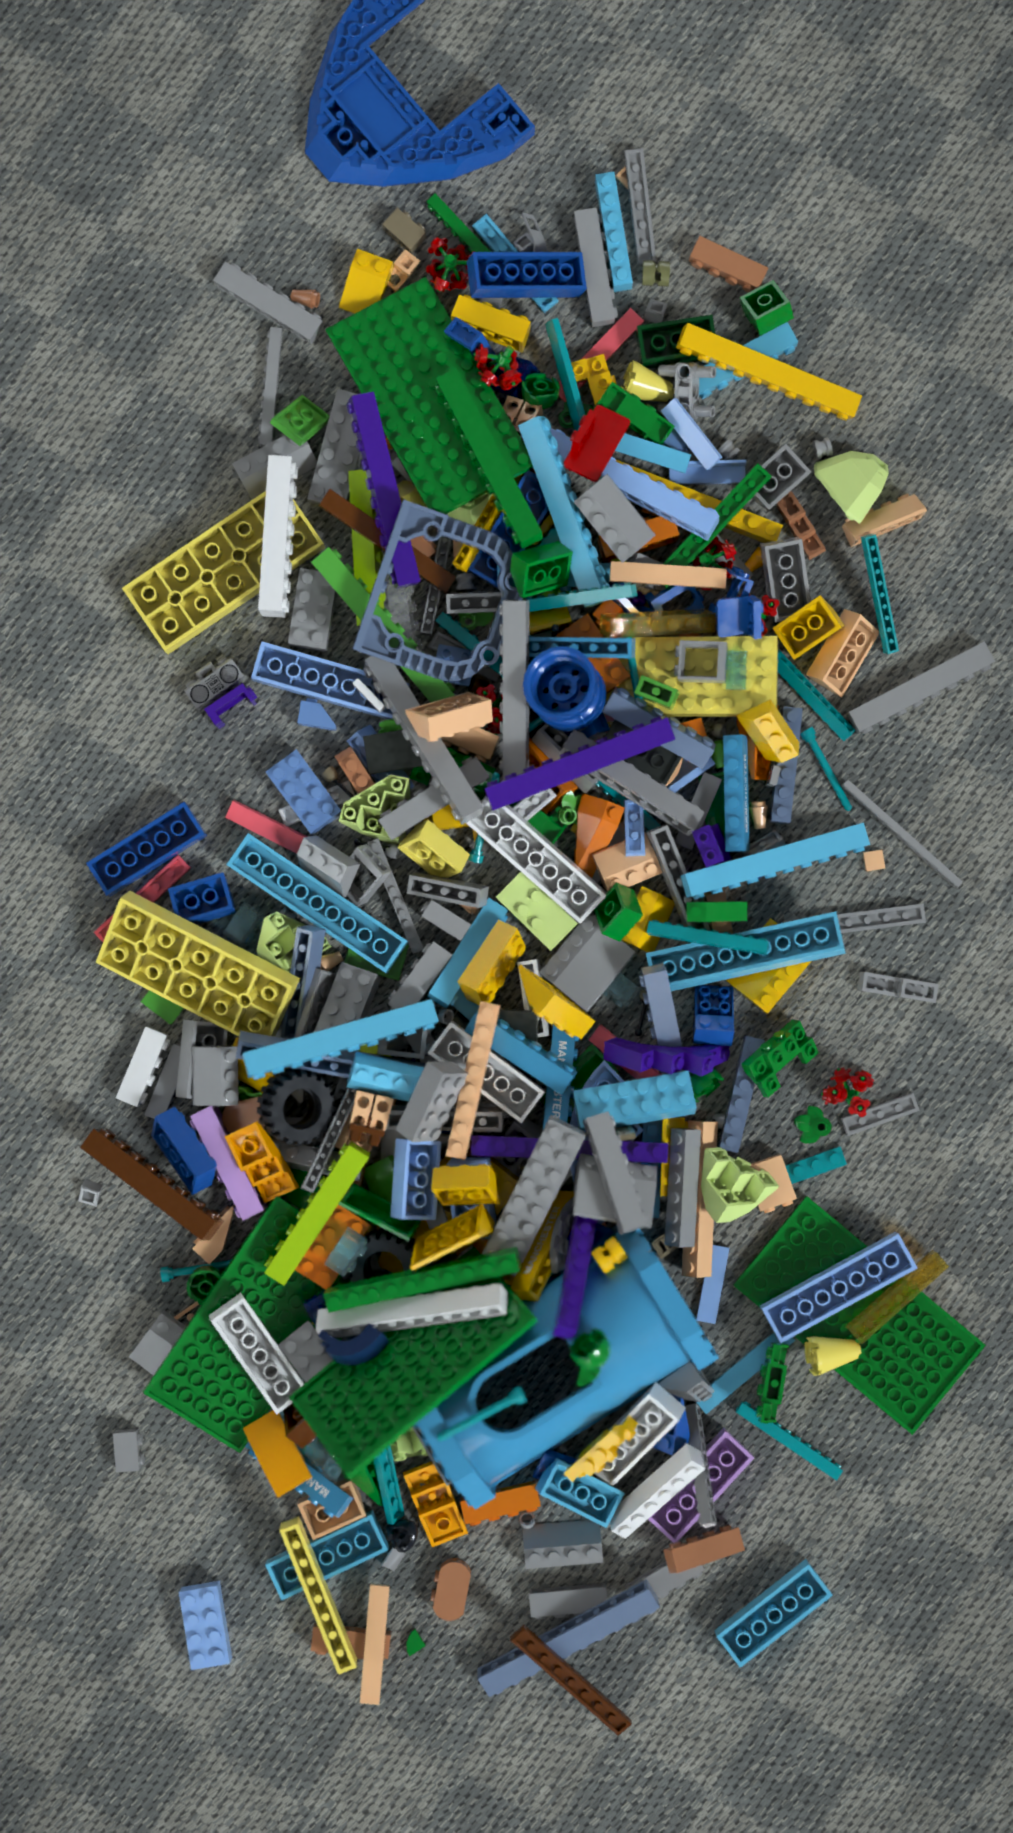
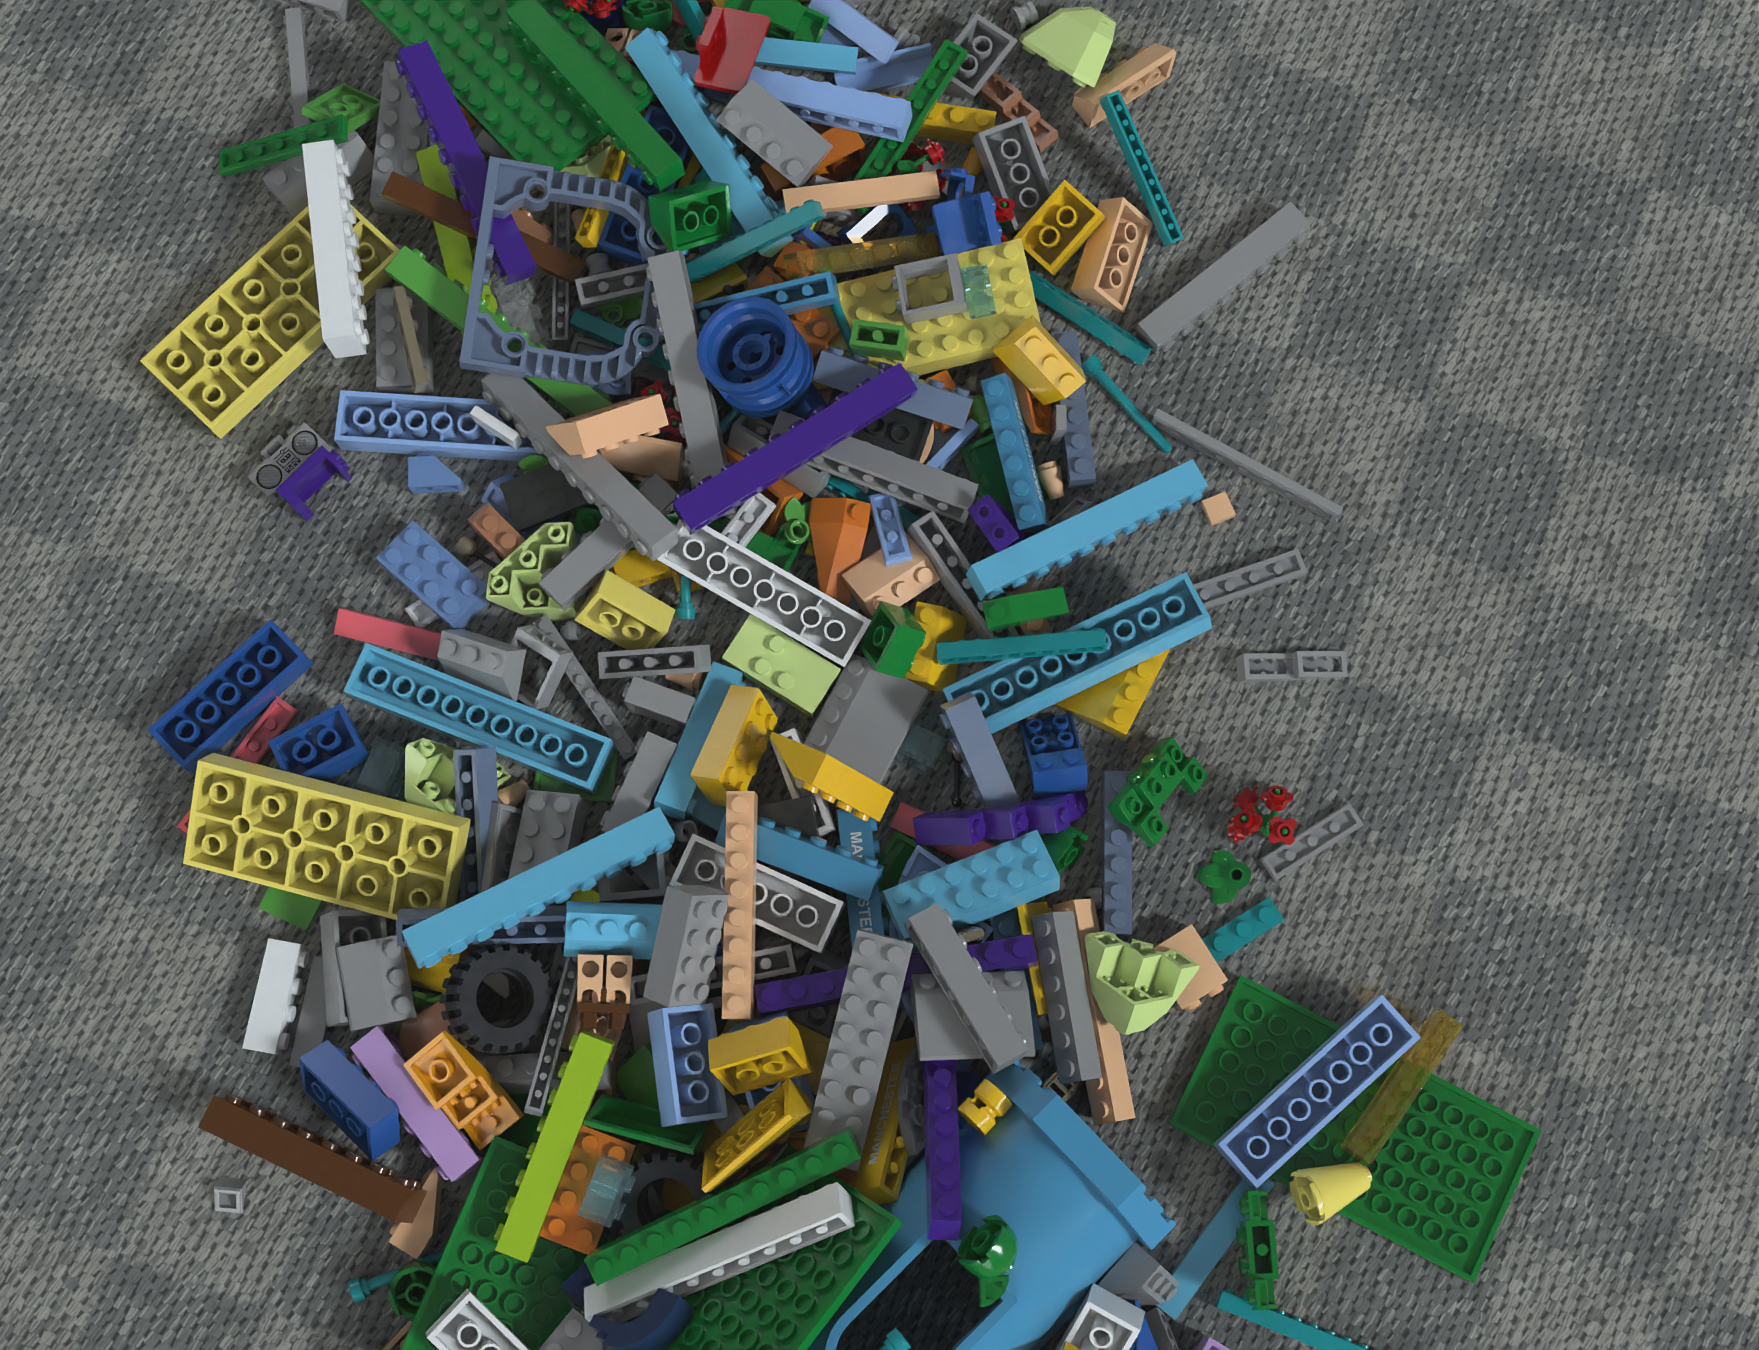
camera: 15 degrees left, 10 degrees down
light grey tile [675,772,722,850] -> none
light blue tile [696,1244,729,1324] -> none
none -> green tile [219,114,348,176]
none -> dark tan plate [392,285,430,393]

